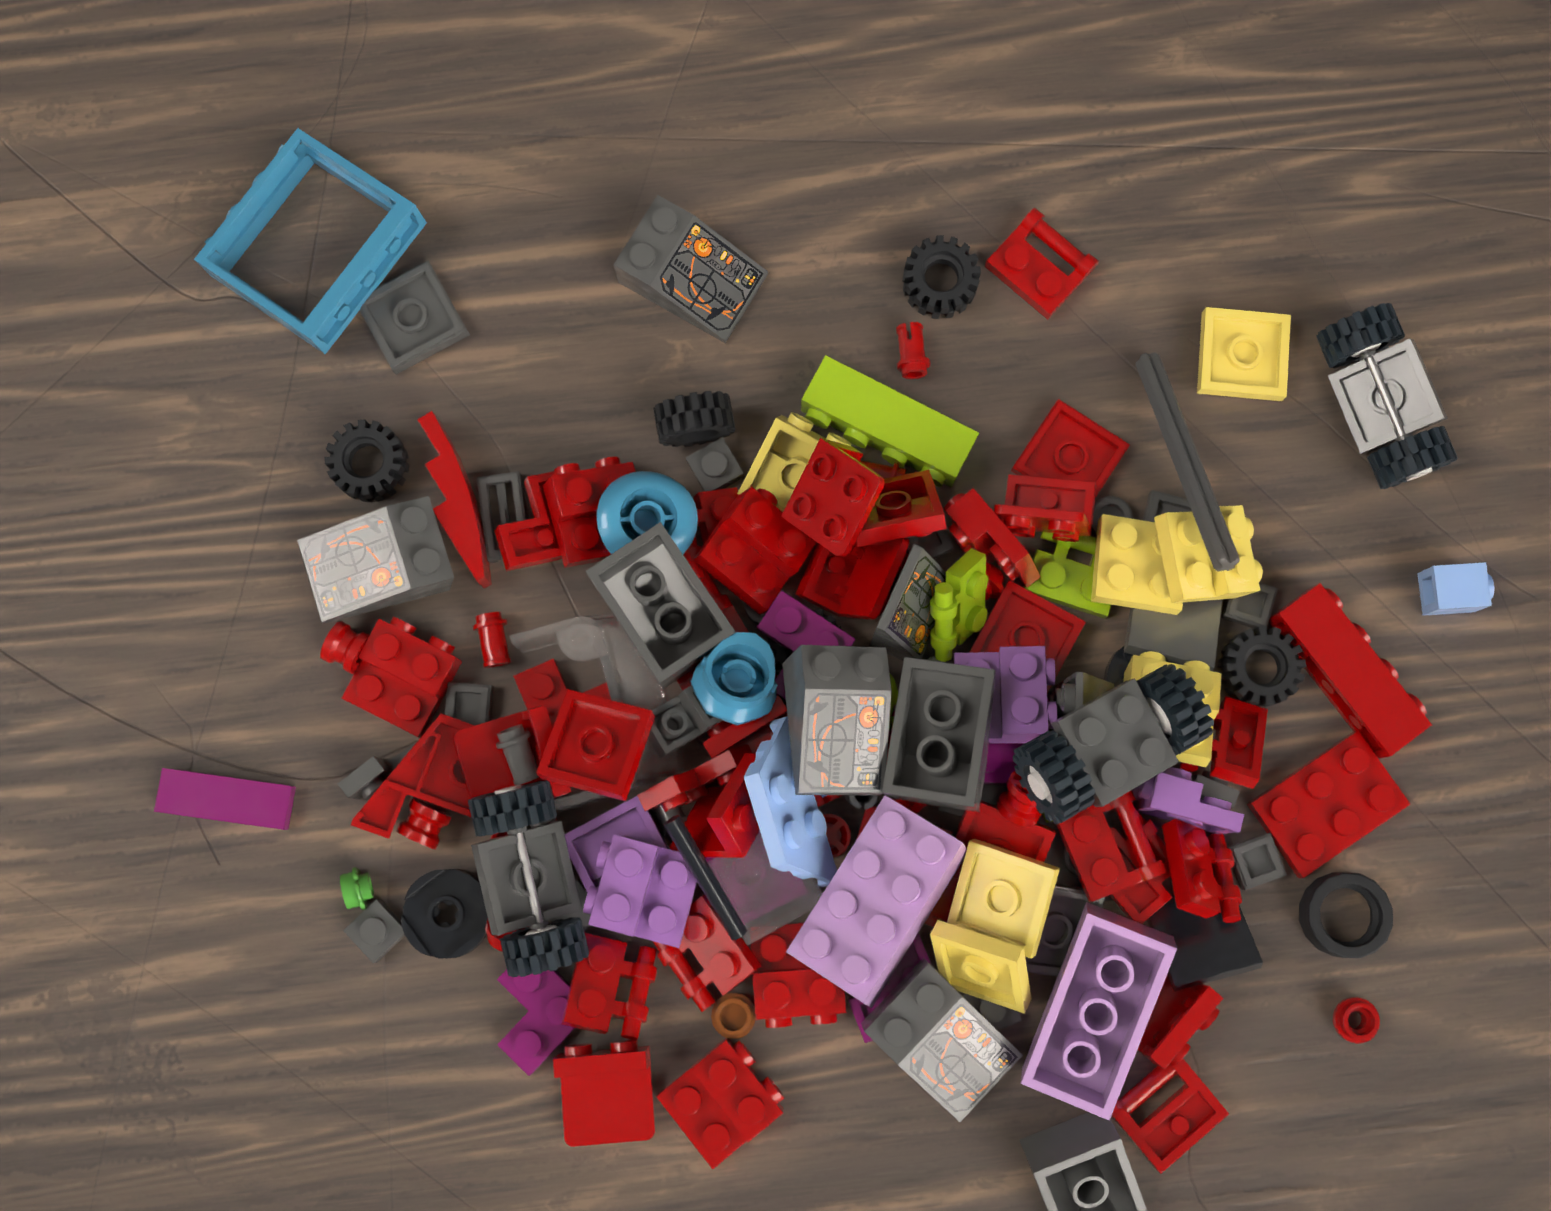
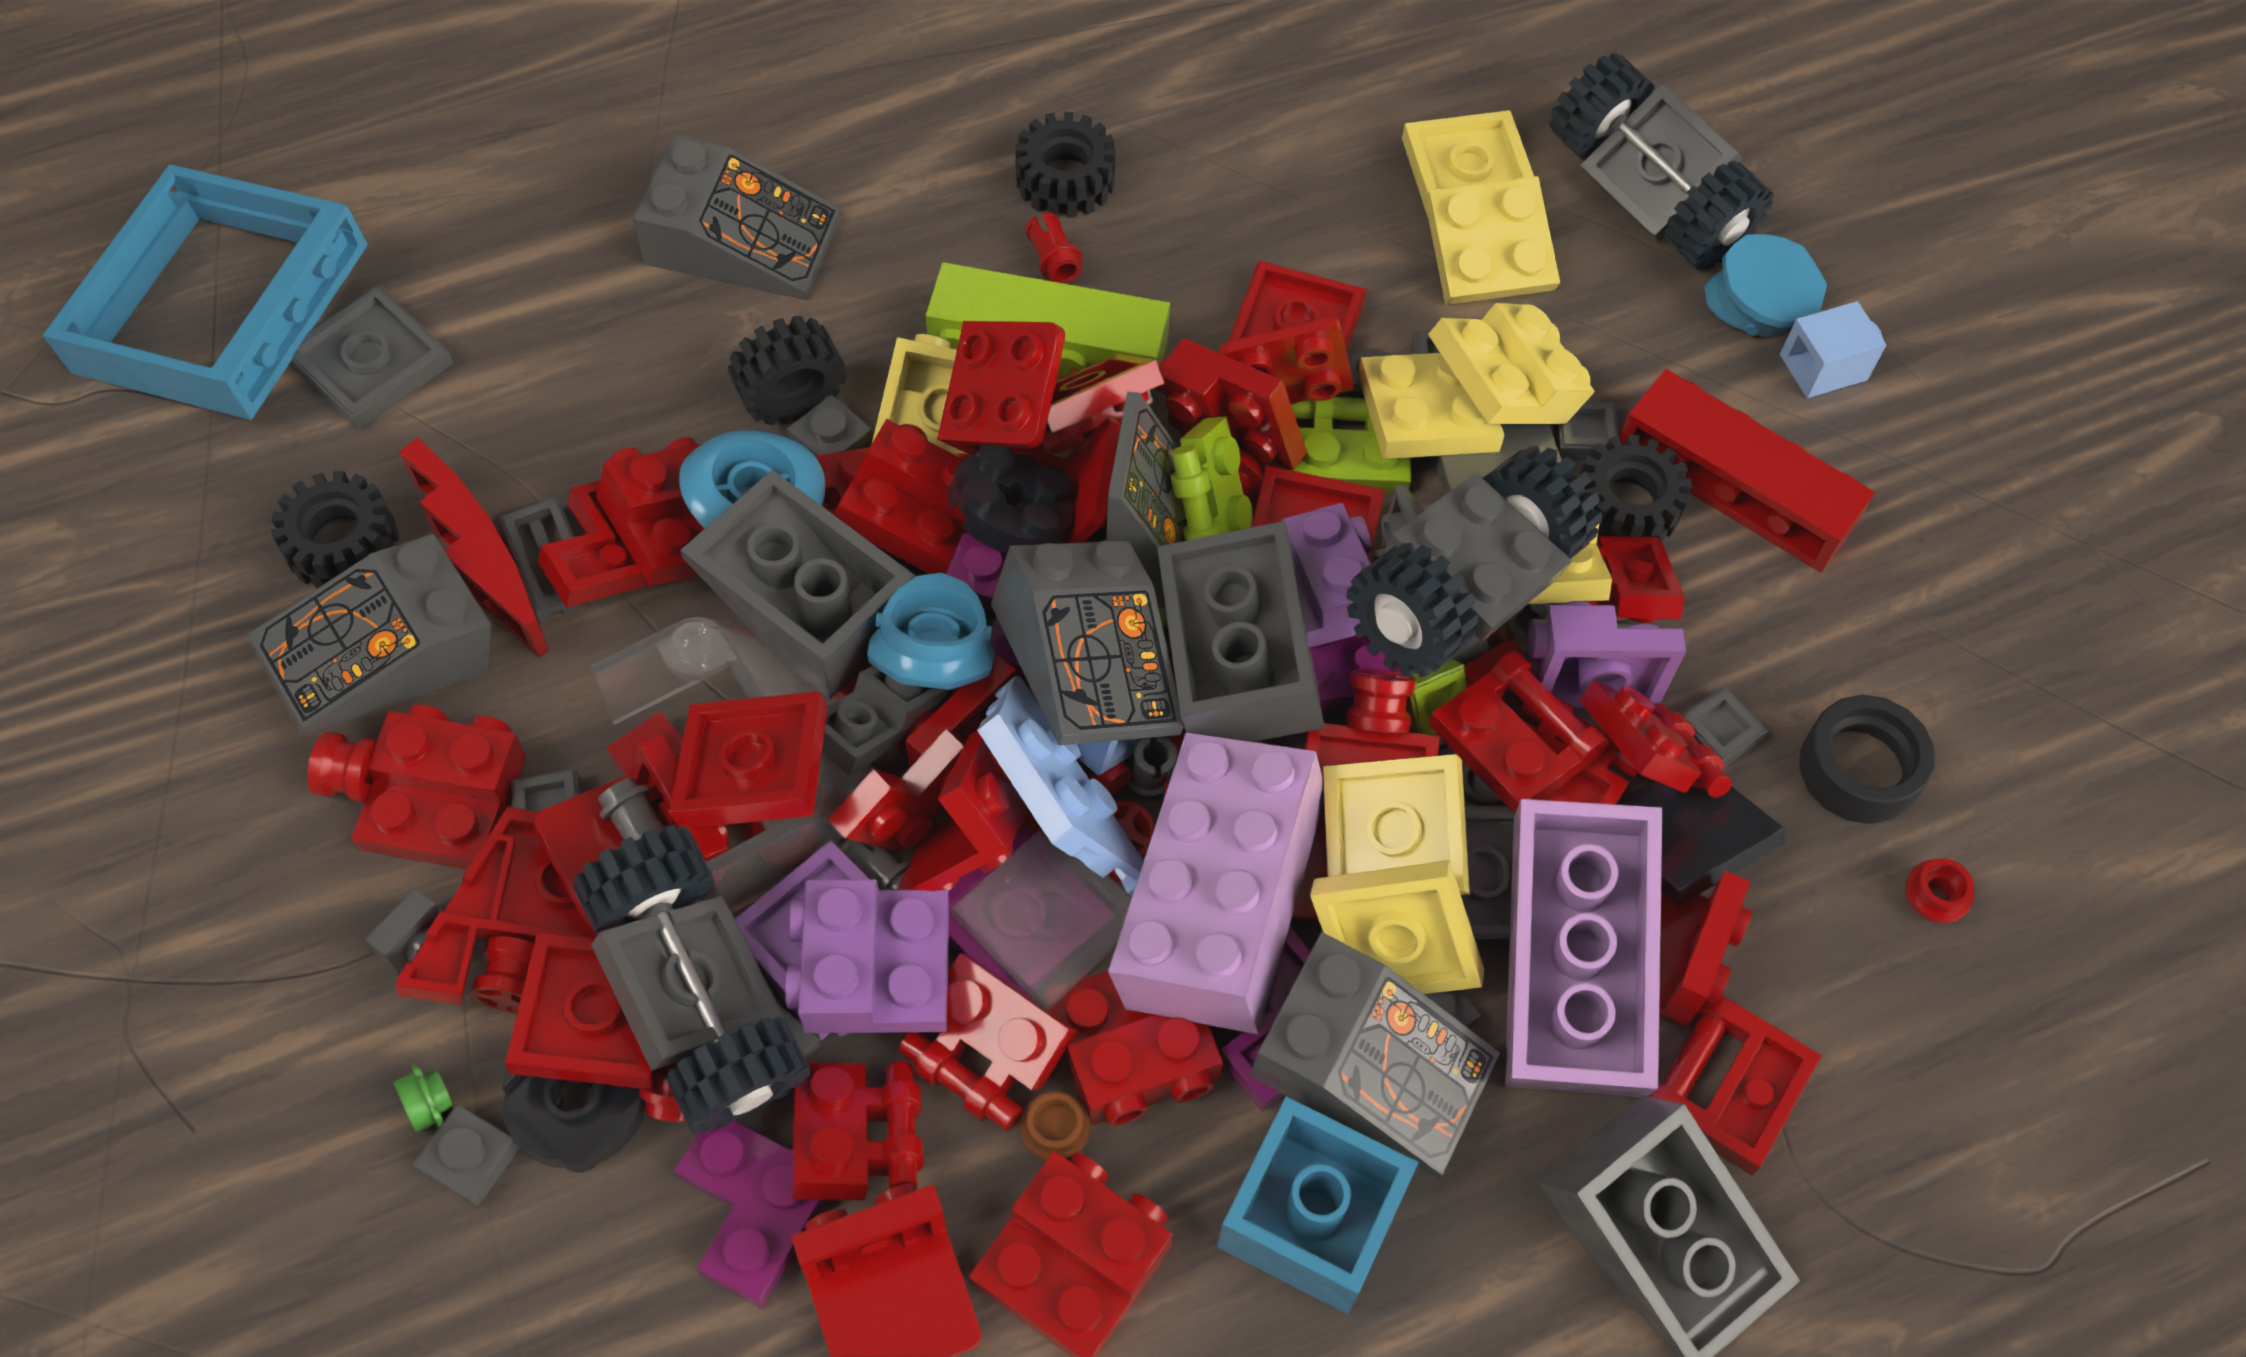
camera: 20 degrees left, 20 degrees down
magenta tile [154,768,296,830] -> none
red pin [473,611,511,668] -> none
black bar [663,815,747,940] -> none
red plate [985,208,1099,320] -> none
dark grey axle [1136,352,1240,572] -> none
red plate [1247,731,1411,878] -> none
none -> red plate [505,932,657,1090]
none -> black plate [947,445,1074,554]
none -> dark azure brick [1217,1096,1419,1315]
none -> light yellow plate [1425,176,1560,305]
none -> dark azure hat [1704,234,1827,337]

